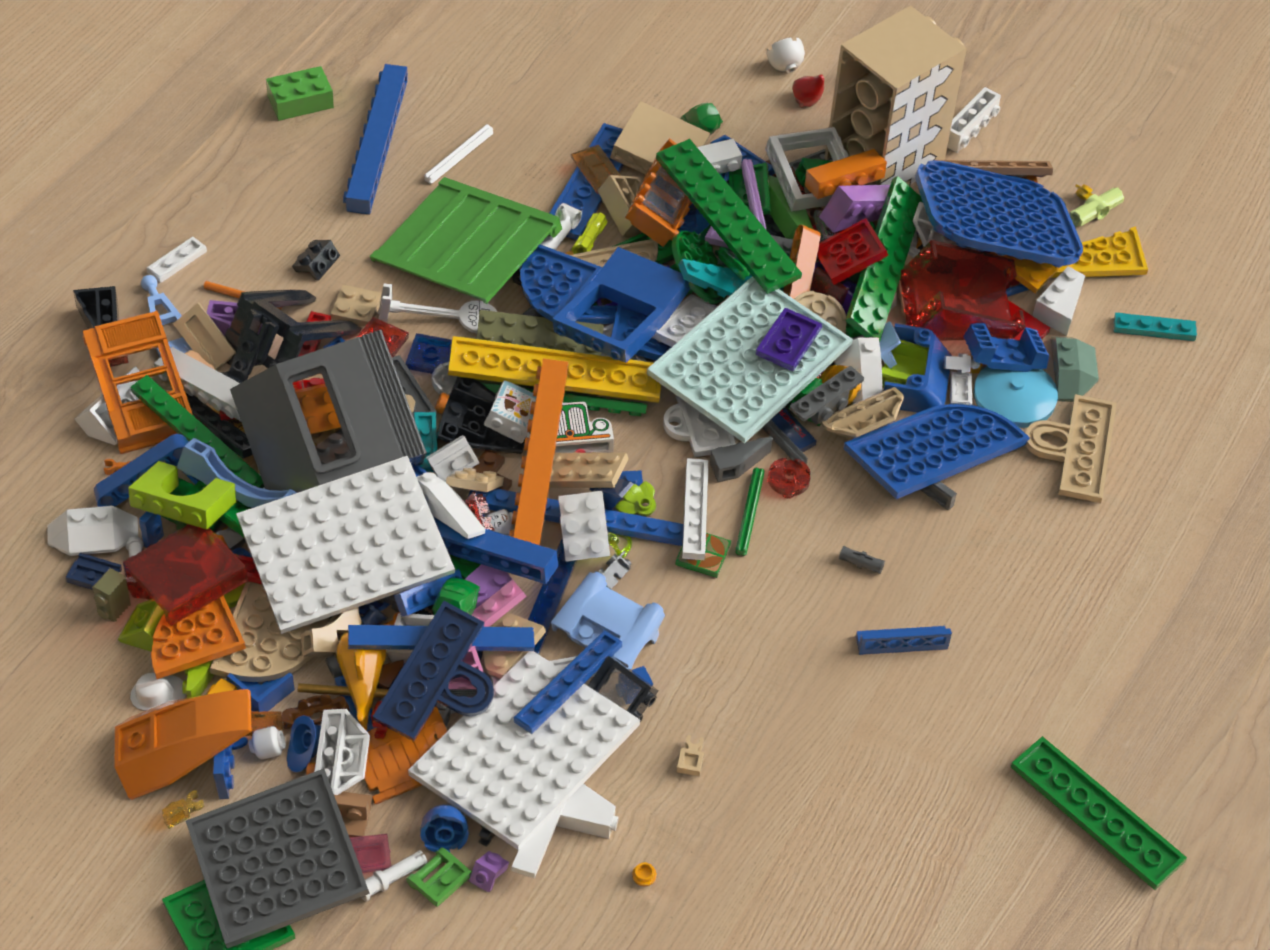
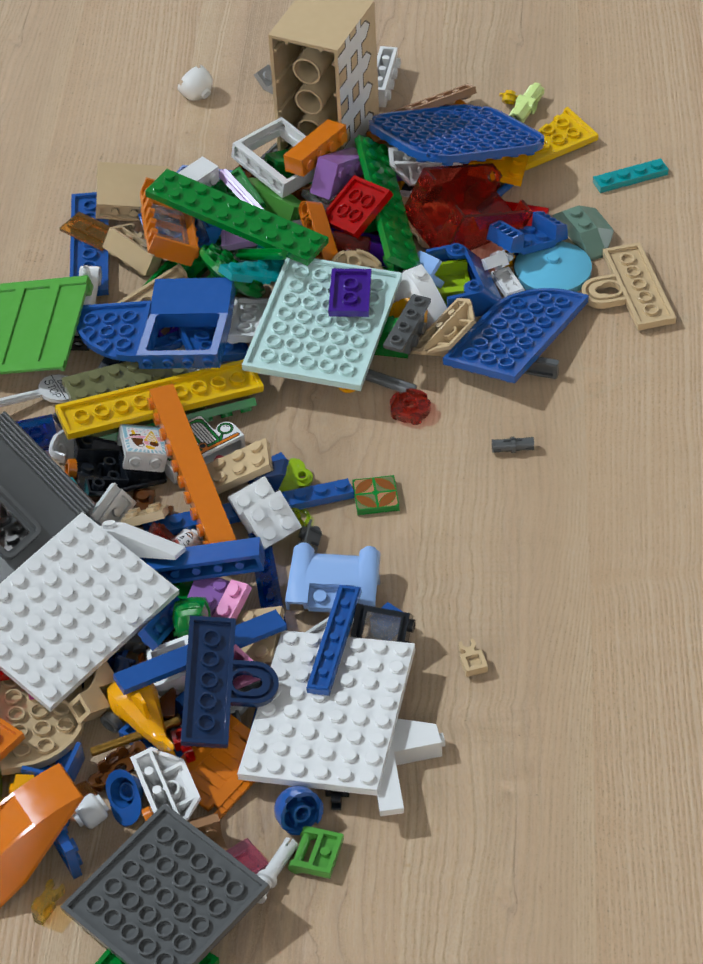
camera: 20 degrees left, 5 degrees down
medium lavender bracket [469,851,509,892] -> none
neon yellow axle [571,212,608,254] -> none
light orange plate [632,862,657,886] -> none
white plate [663,394,736,457] -> none
green helmet [681,103,723,135] -> none
white plate [682,458,708,560] -> none
dark grey slope [710,436,773,482] -> none
green axle [735,467,765,556] -> none
dark blue tile [771,407,817,452] -> none
red hat [792,74,825,108] -> none
blue fence [856,626,952,655] -> none
white wedge [1033,266,1085,336] -> none

